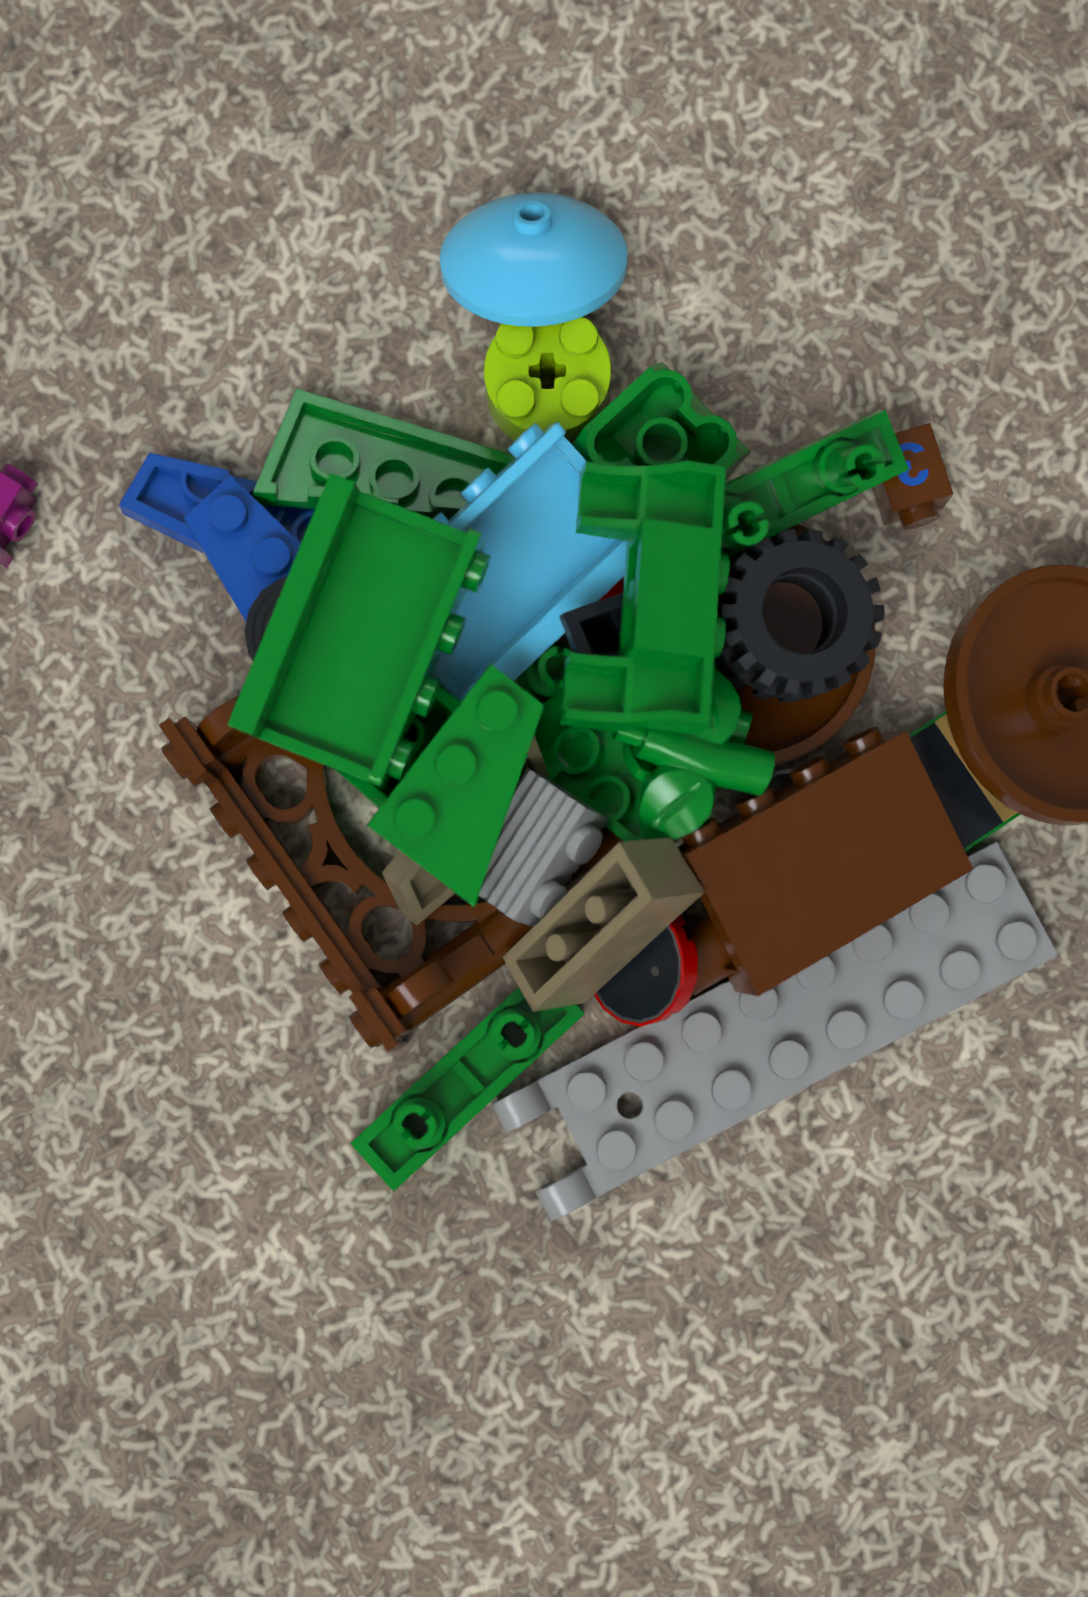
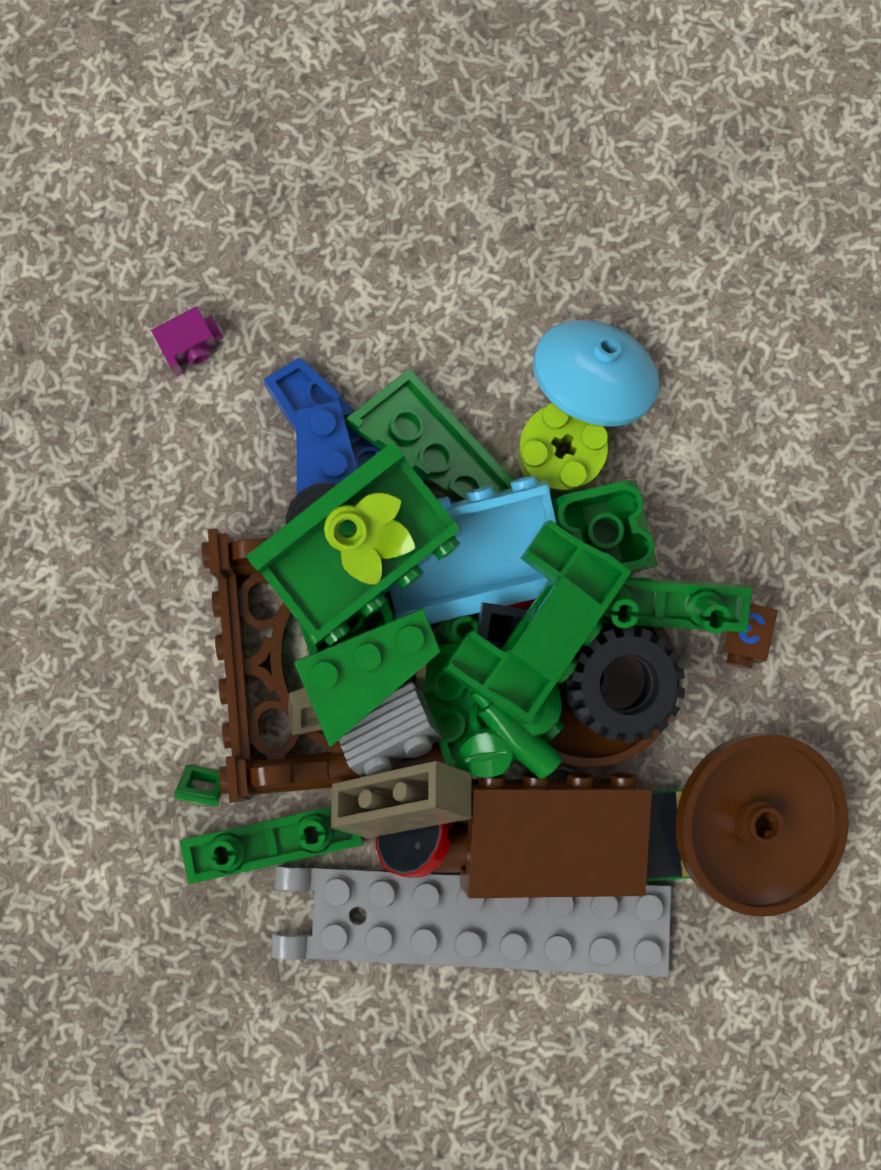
camera: 25 degrees right, 0 degrees up
none -> green slope [174,765,222,807]
none -> lime plate [324,492,415,585]

